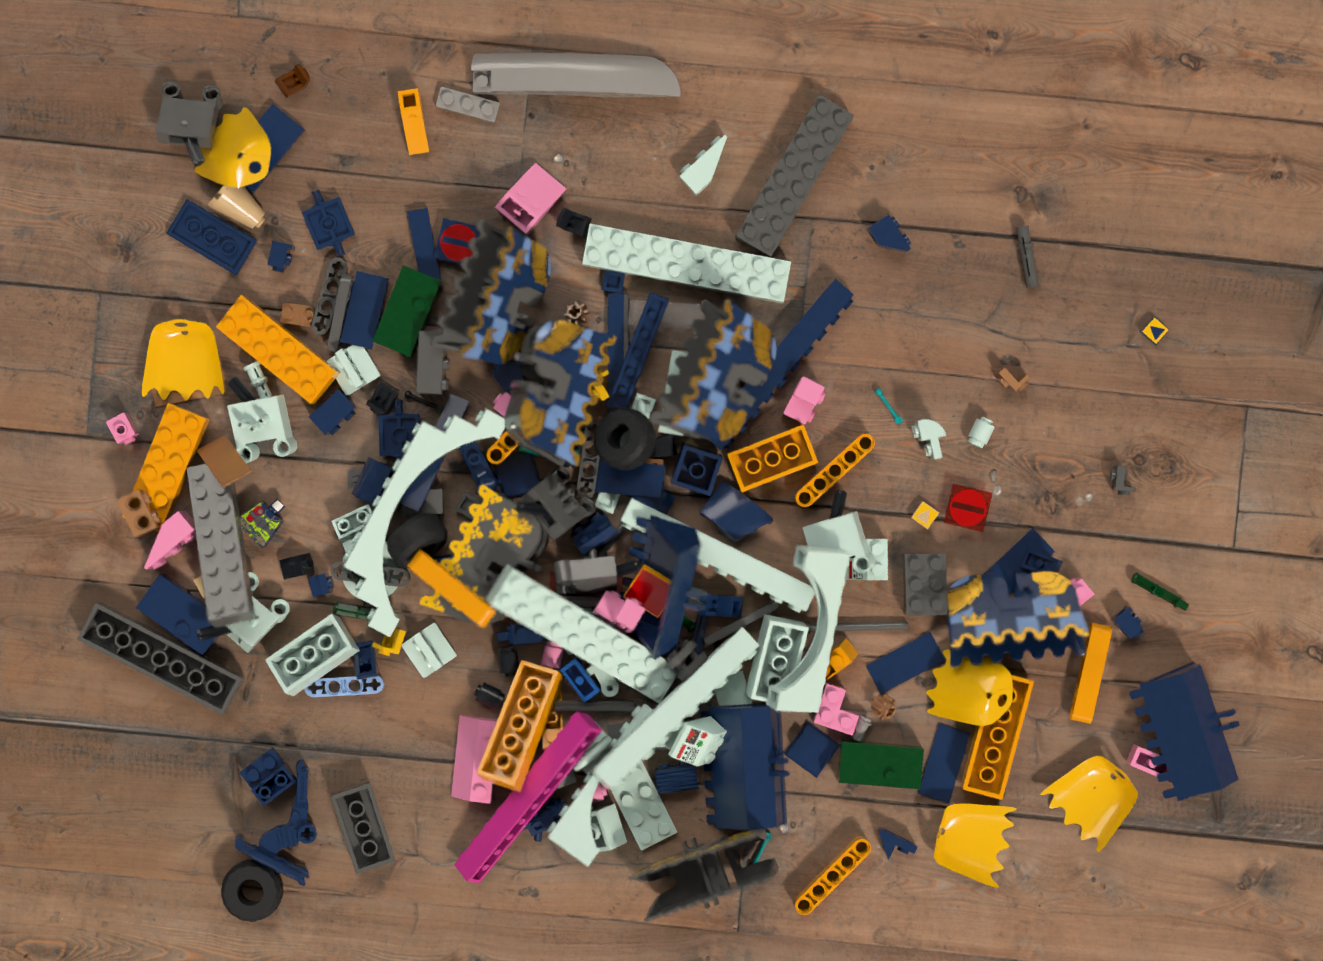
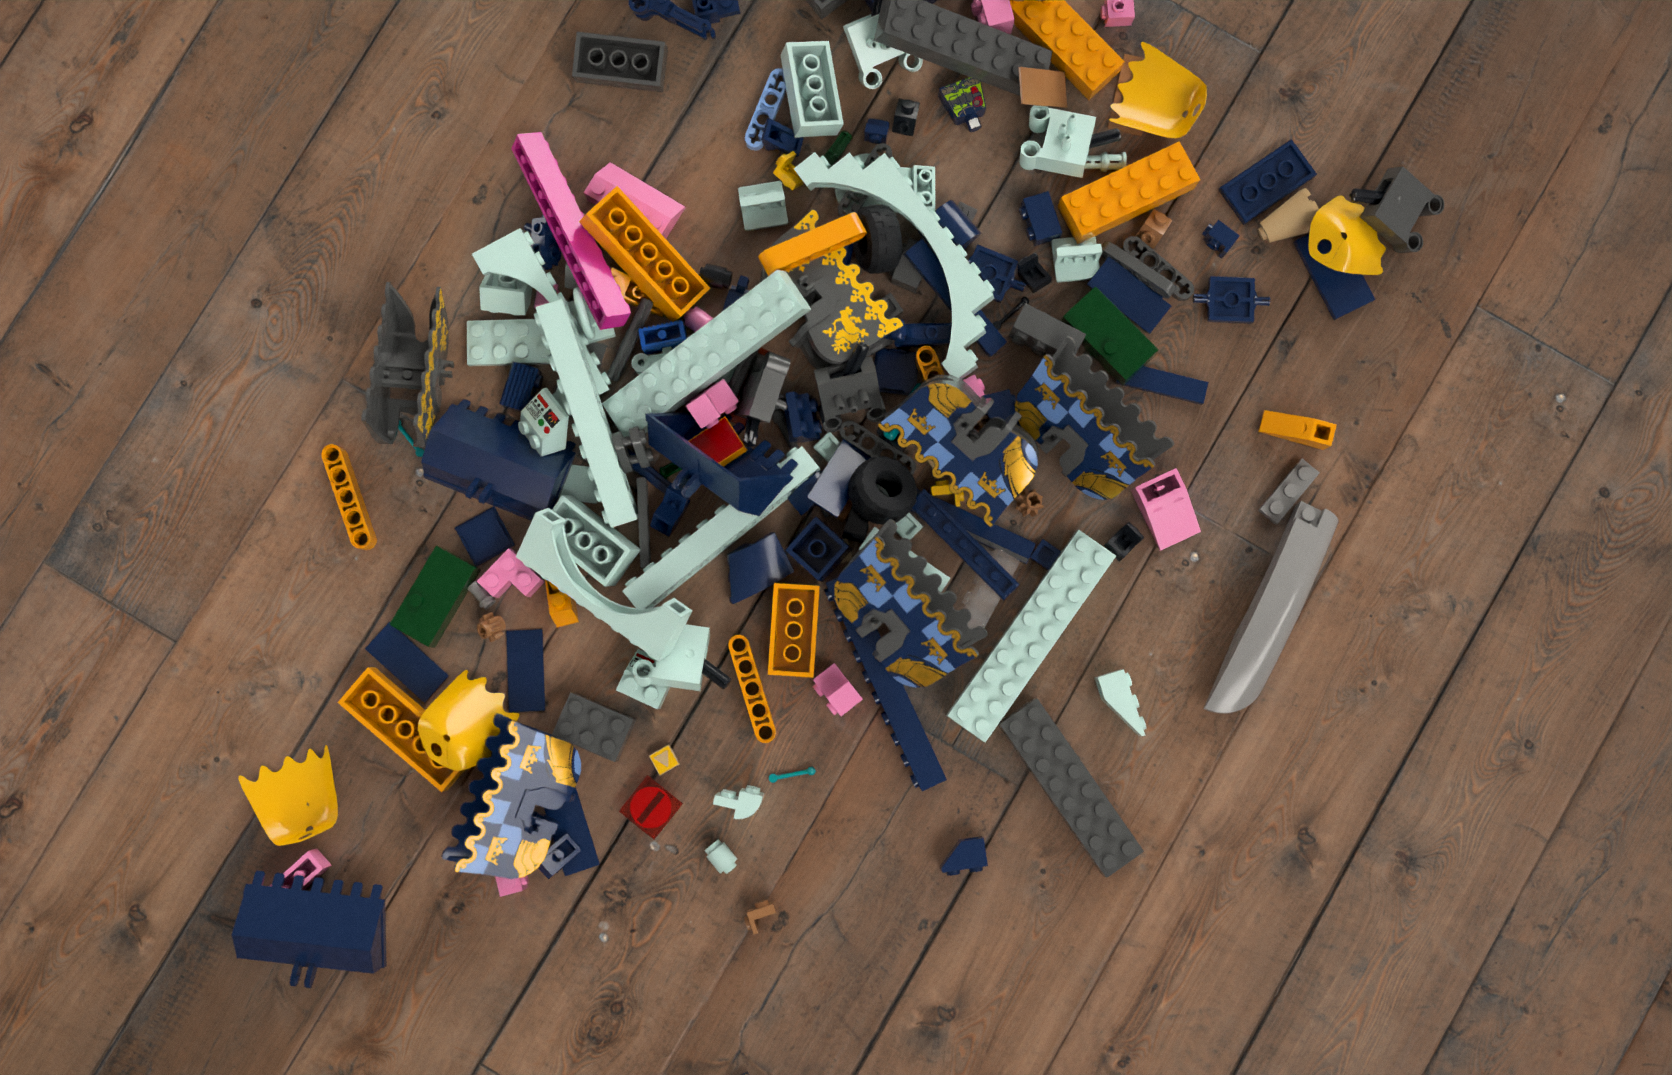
camera: 115 degrees right, 5 degrees down
reddish brown bracket [275,64,310,98] -> none
piece [434,218,480,264] -> none
black brick [474,682,505,709] -> none
dark grey bar [804,621,908,634] -> none
dark blue slope [878,826,918,860] -> none
yellow piece [934,804,1017,888] -> none
dark grey pin [1016,225,1039,288] -> none
light orange beam [1070,622,1112,724] -> none
dark grey bracket [1110,466,1136,495] -> none
dark blue brick [1111,606,1144,639] -> none
dark green piece [1131,572,1189,611] -> none

